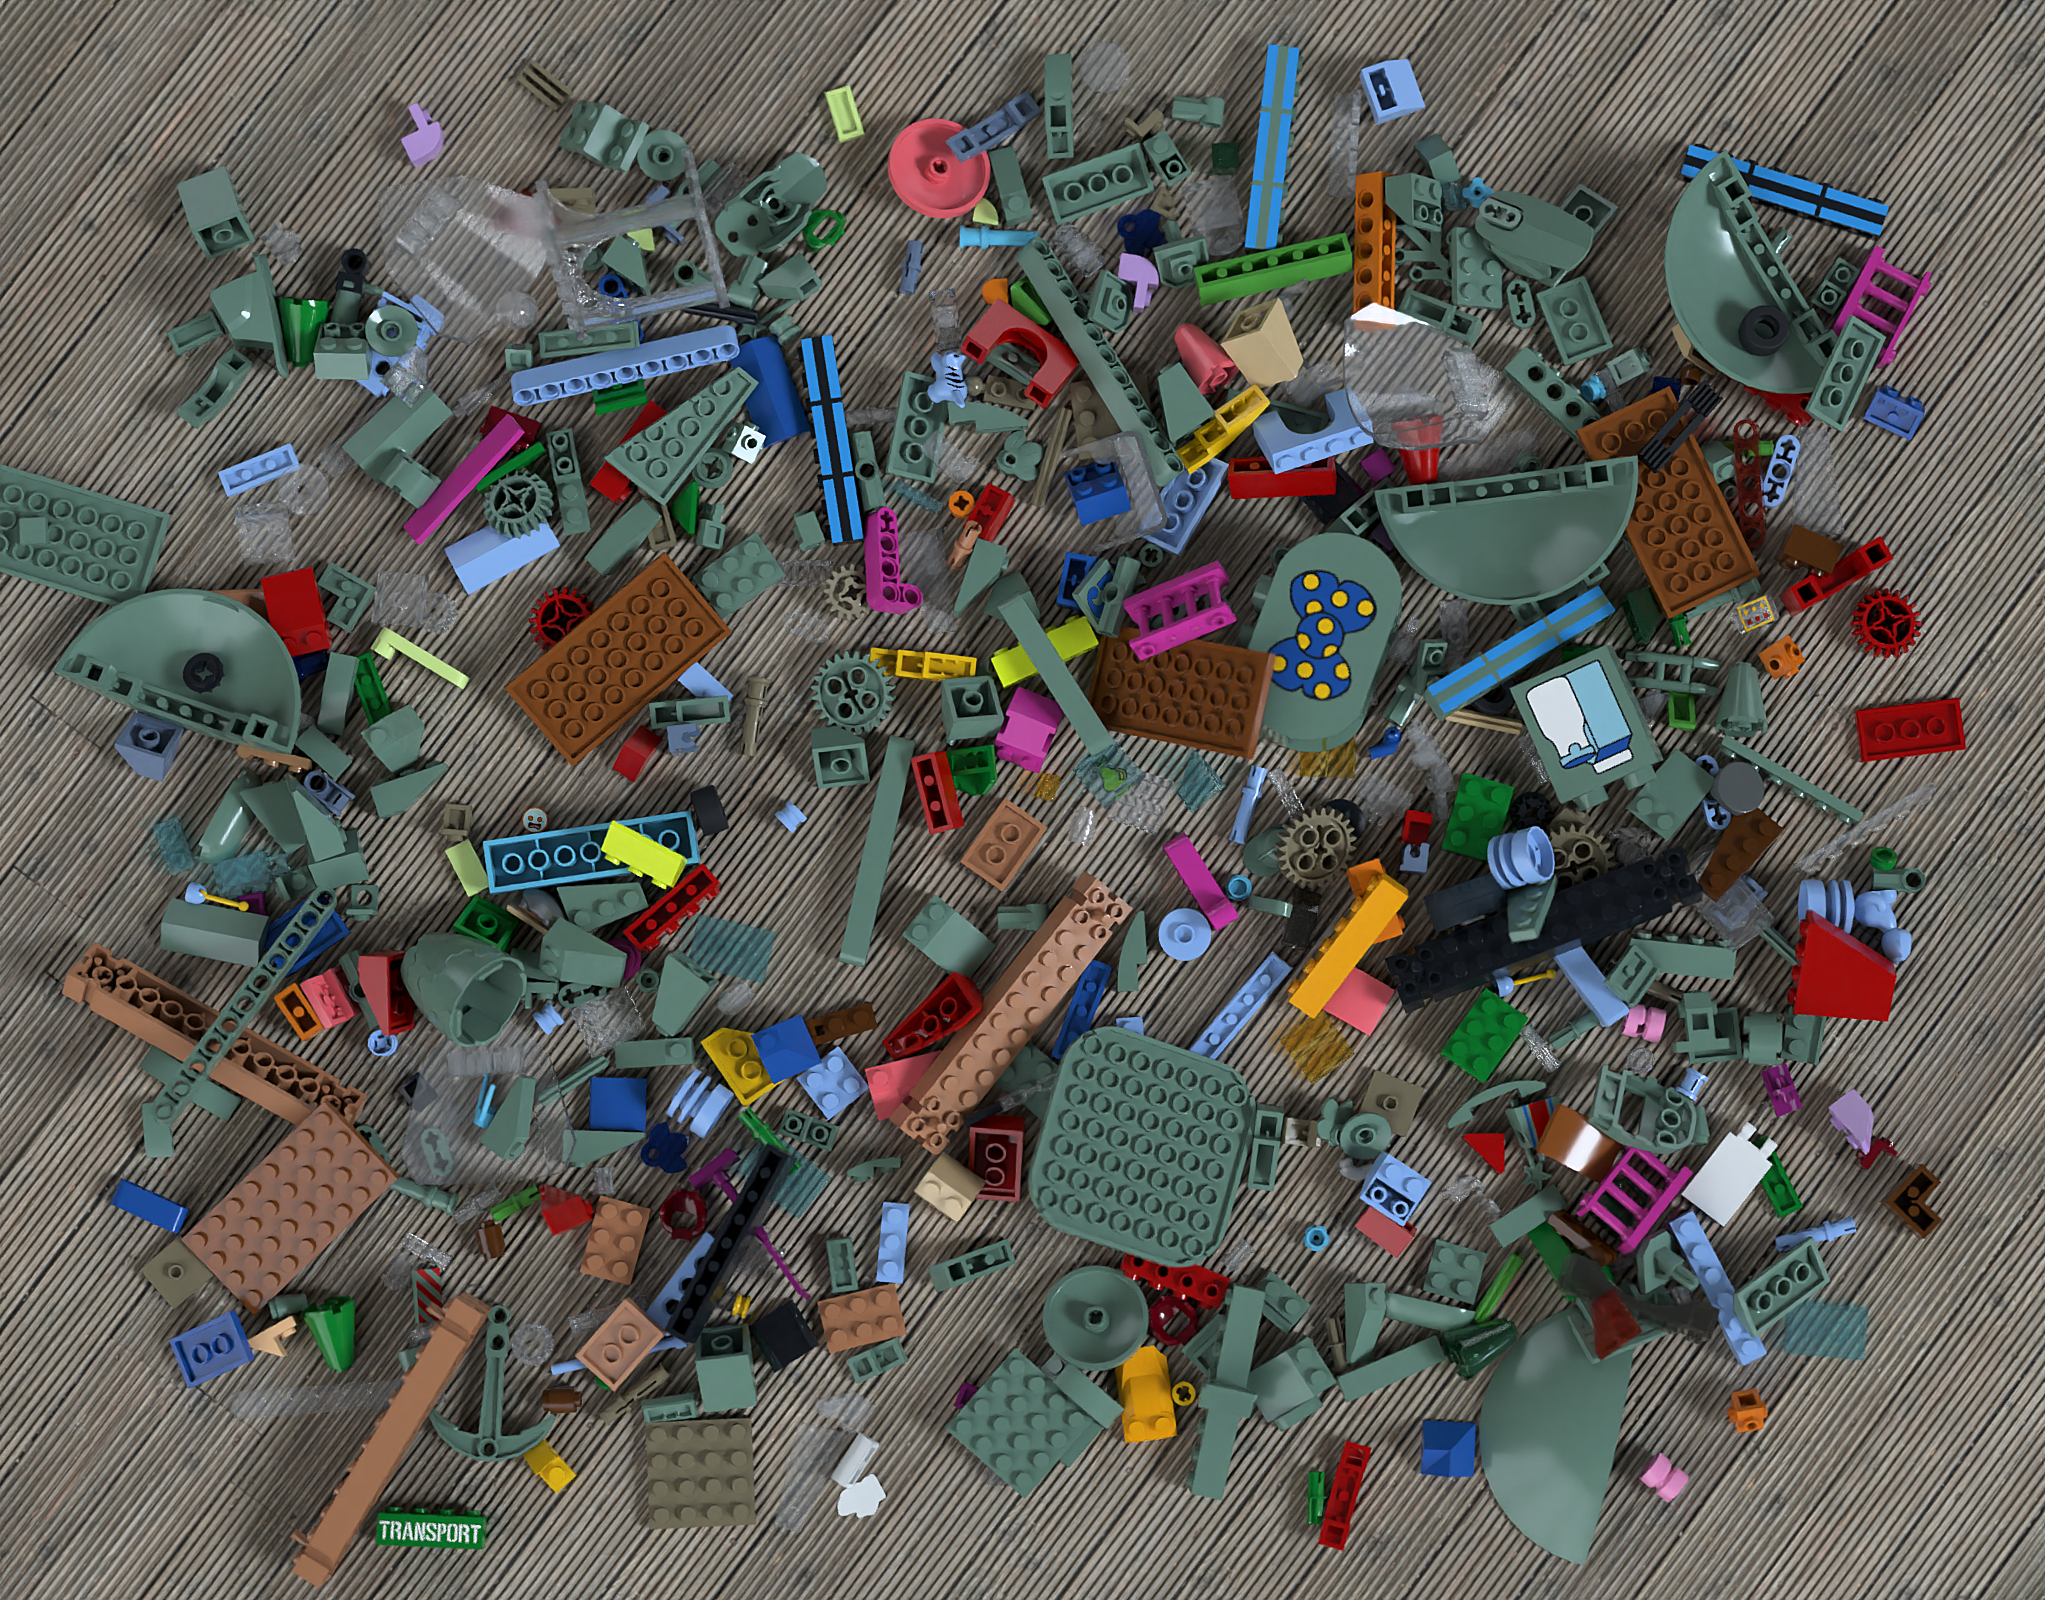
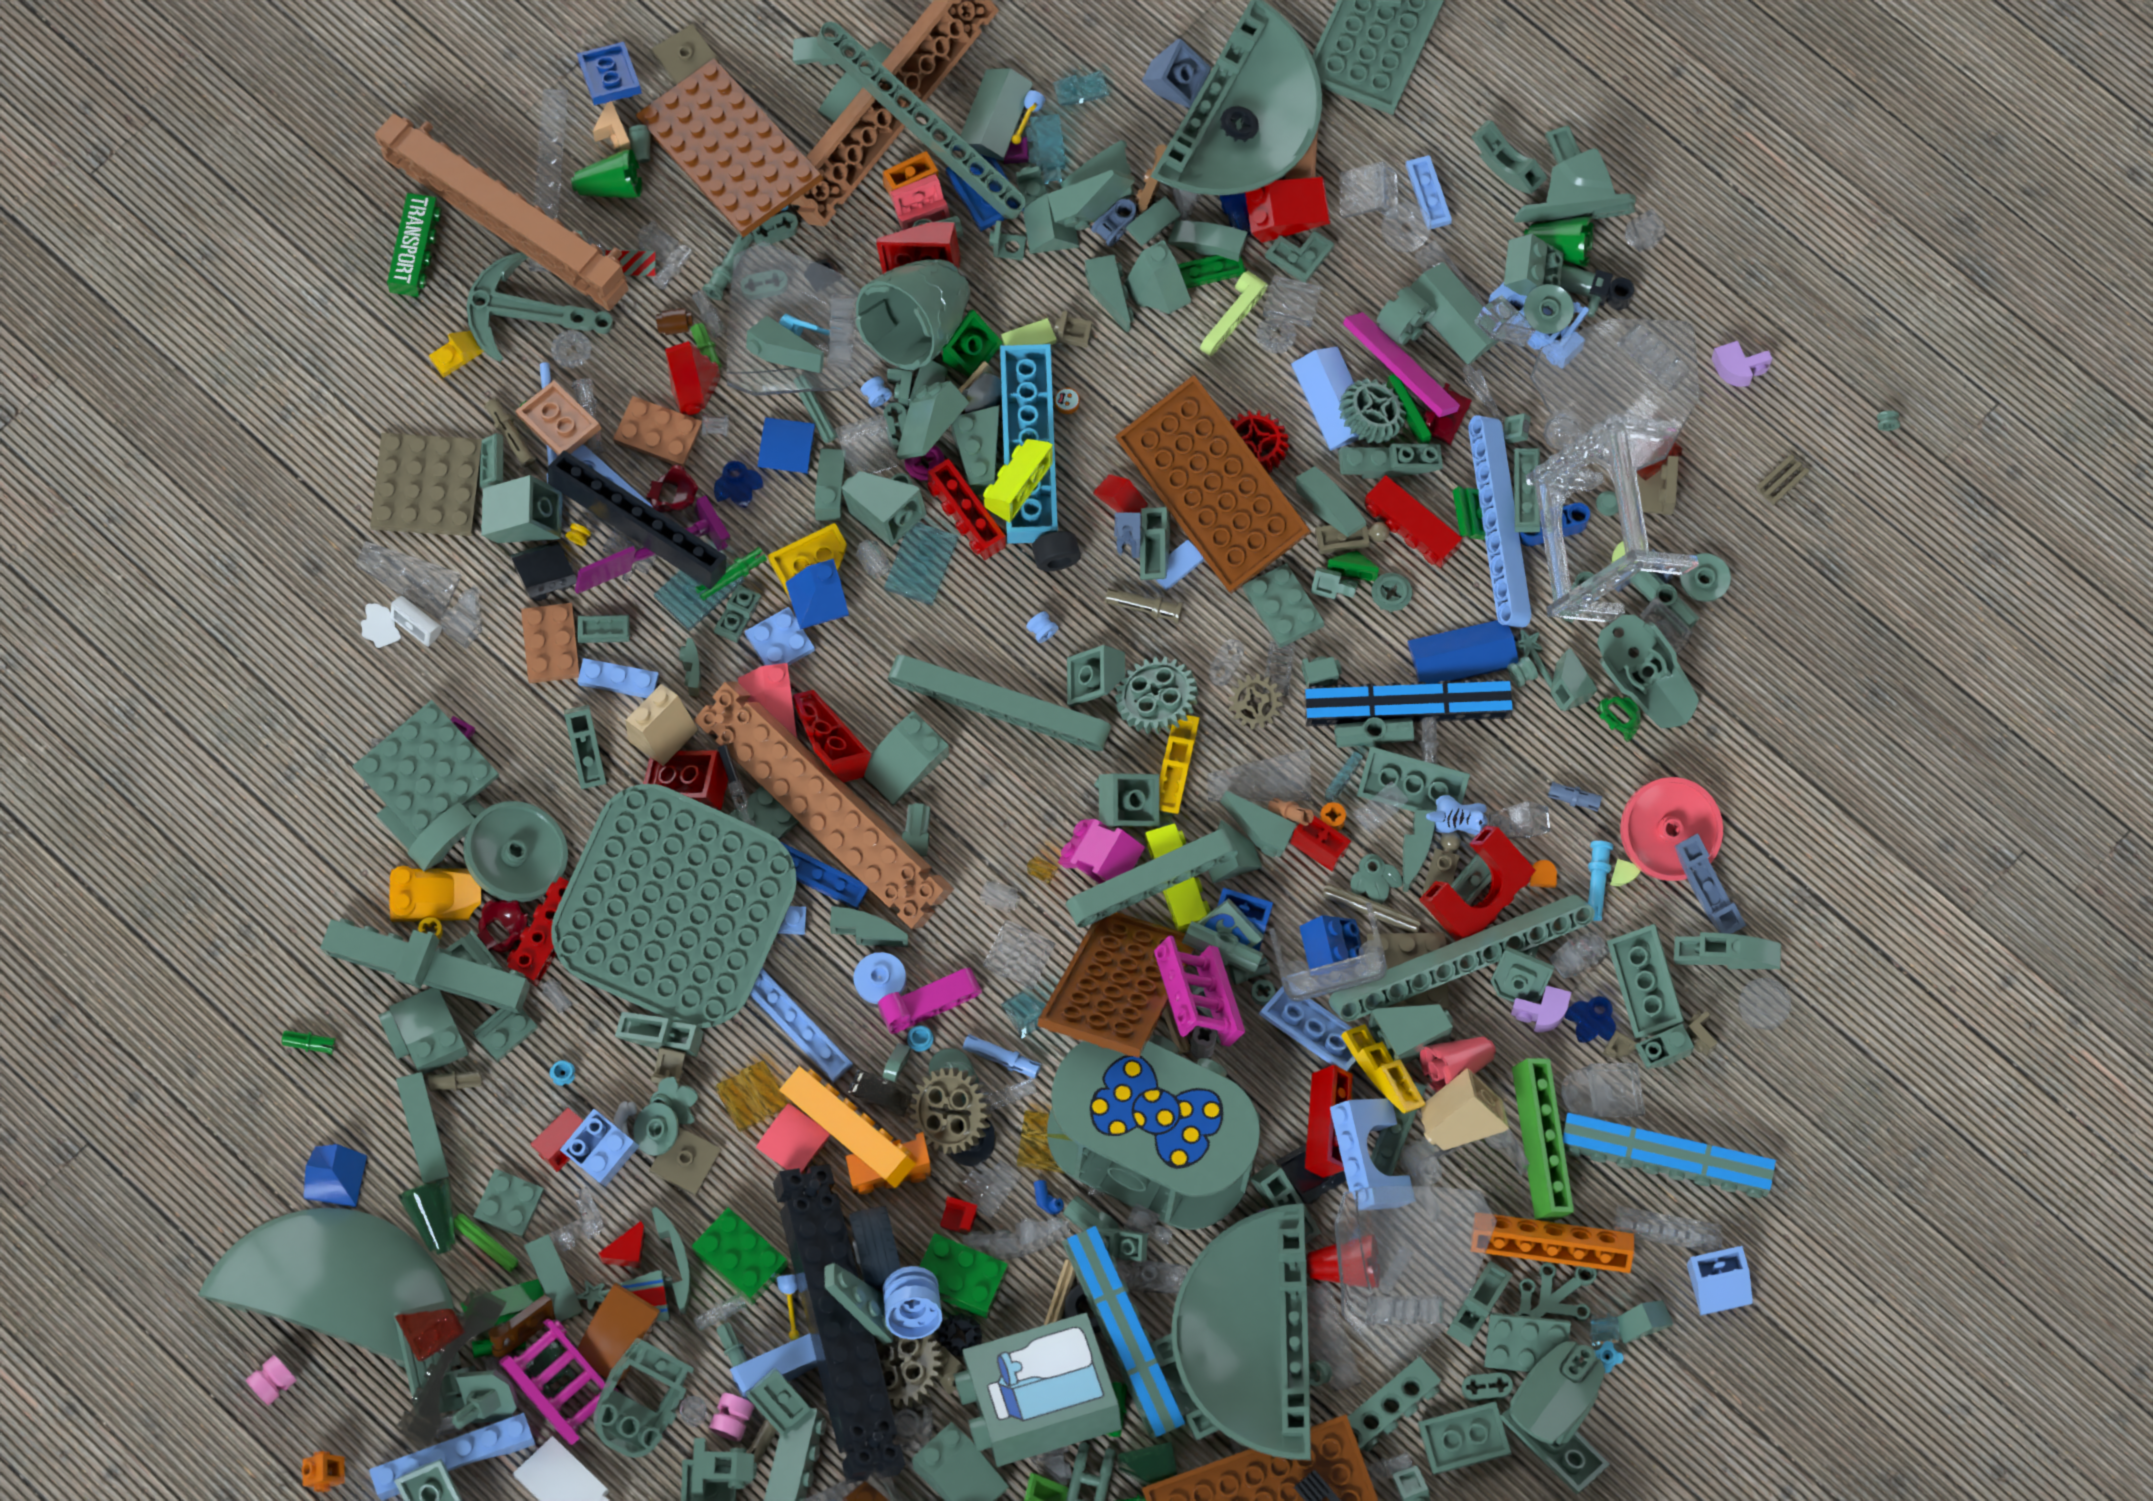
camera: 90 degrees right, 15 degrees down
blue beam [110,1178,190,1234] -> none
sand green slope [176,166,256,260] -> none
sand green brick [195,767,263,865] -> none
light blue wheel [368,1030,398,1056] -> none
reddish brown brick [542,1386,582,1414] -> none
sand green bracket [558,100,650,172] -> none
sand green slope [564,1130,647,1168] -> none
sand green slope [601,234,652,299] -> none
sand green wing [602,366,759,506] -> none
light blue wheel [666,1069,734,1139] -> none
black axle [683,299,759,325] -> none
sand green brick [721,421,766,464] -> none
sand green piece [726,255,769,310] -> none
reddish brown plate [804,1002,878,1046] -> none
yellowish green tile [825,85,865,143] -> none
sand green slope [846,1337,908,1384] -> none
dark pink beam [863,507,923,614] -> none
red brick [911,751,965,835] -> none
green slope [946,745,998,796] -> none
nougat plate [960,798,1048,892] -> none
sand green slope [988,146,1032,227] -> none
bright green slope [1010,276,1054,325] -> none
clear light blue tile [1073,738,1146,809] -> none
sand green piece [1153,220,1210,289] -> none
sand green piece [1172,96,1225,128] -> none
clear green brick [1210,142,1239,176] -> none
red slope [1318,1441,1371,1551] -> none
sand green slope [1344,1282,1386,1363] -> none
magenta tile [1360,448,1396,485] -> none
sand green brick [1384,1291,1476,1332] -> none
sand green slope [1385,173,1443,233] -> none
sand blue hinge [1396,843,1429,876] -> none
medium azure plate [1581,375,1606,404] -> none
light blue bush [1675,1067,1708,1102] -> none
sand green cone [1688,1106,1710,1146] -> none

